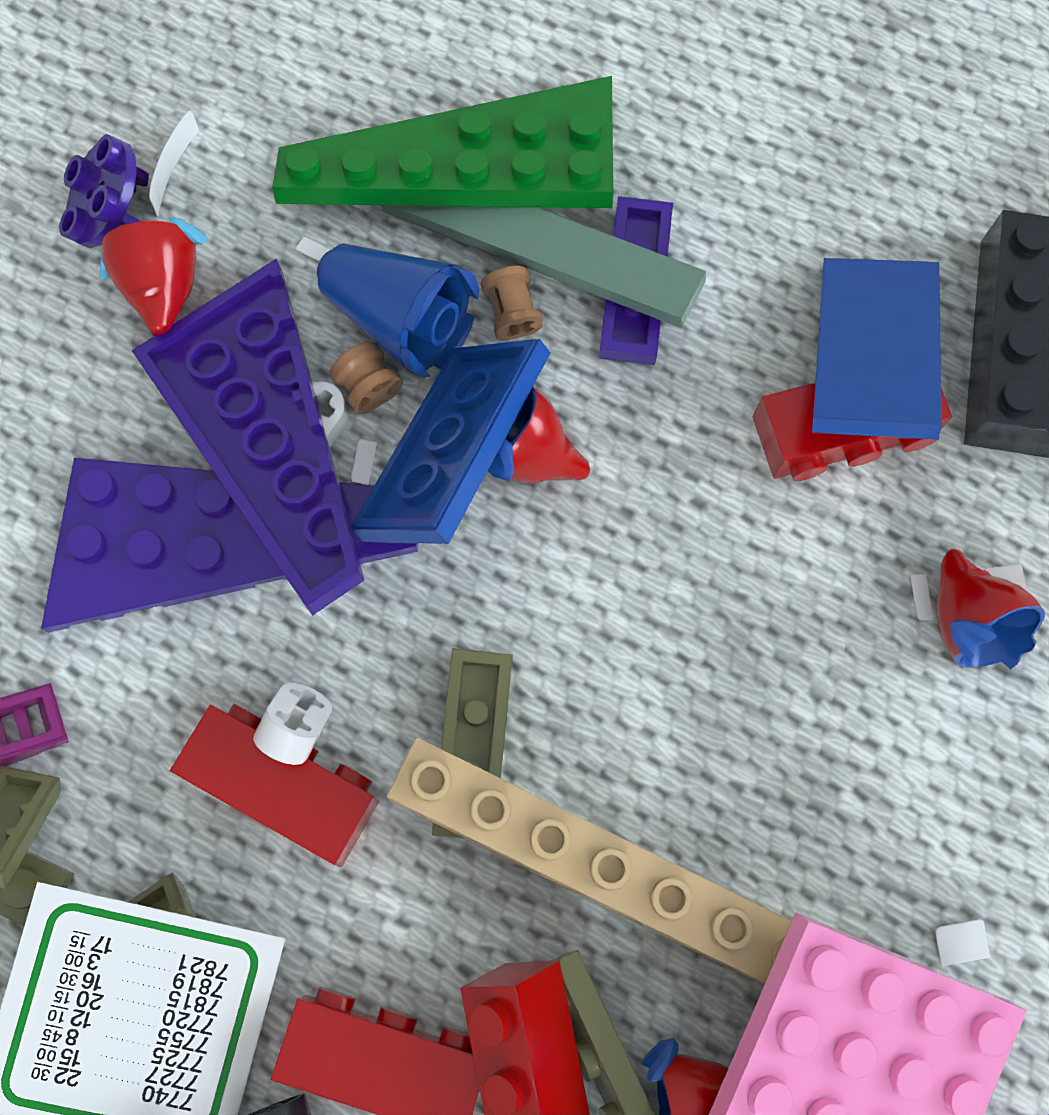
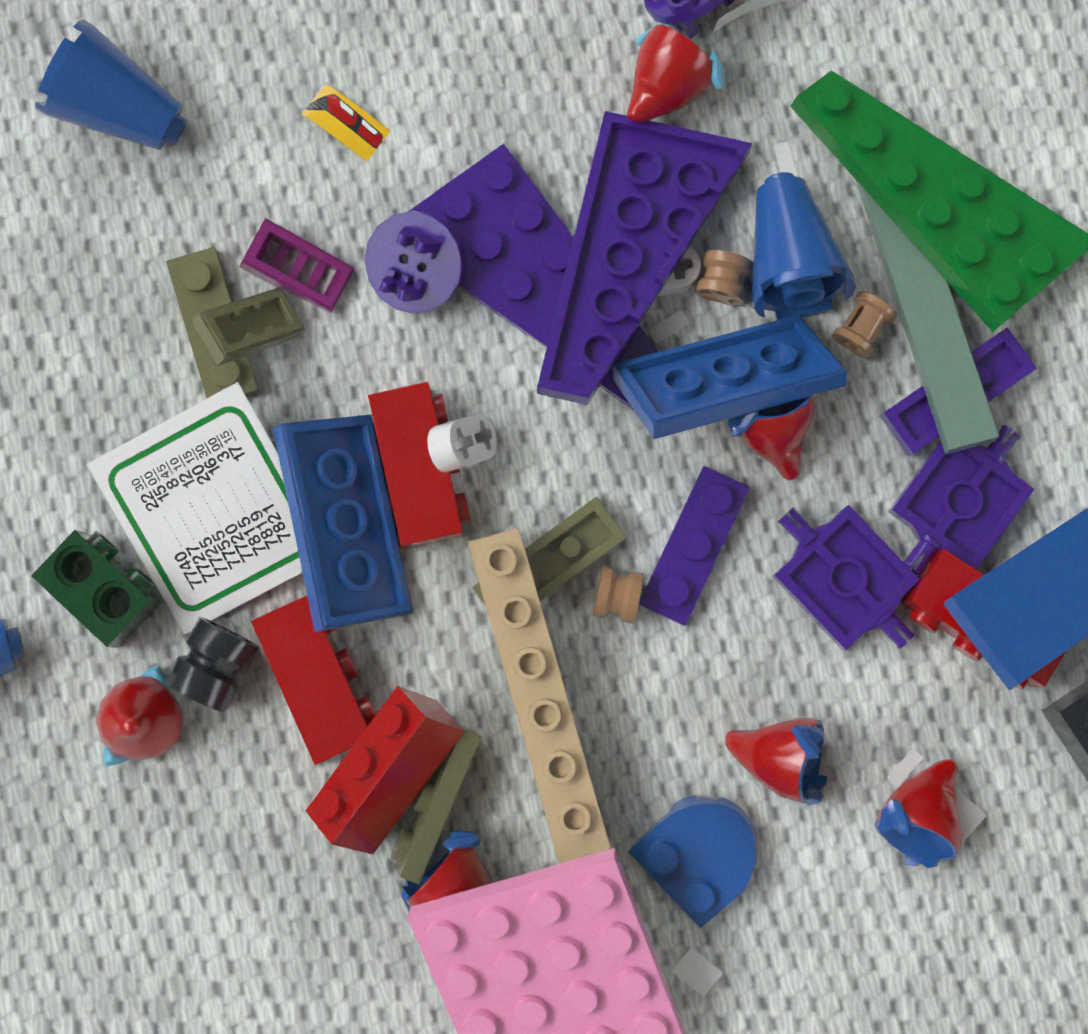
camera: 45 degrees right, 10 degrees up
none -> blue tile [273,414,413,632]
none -> plate [364,211,465,314]
none -> medium nougat wheel [593,566,643,624]
none -> blue slope [628,795,758,928]
none -> dark purple plate [639,466,750,626]
none -> red hat [725,718,827,806]
none -> dark purple plate [772,505,920,651]
none -> dark purple plate [887,425,1034,576]

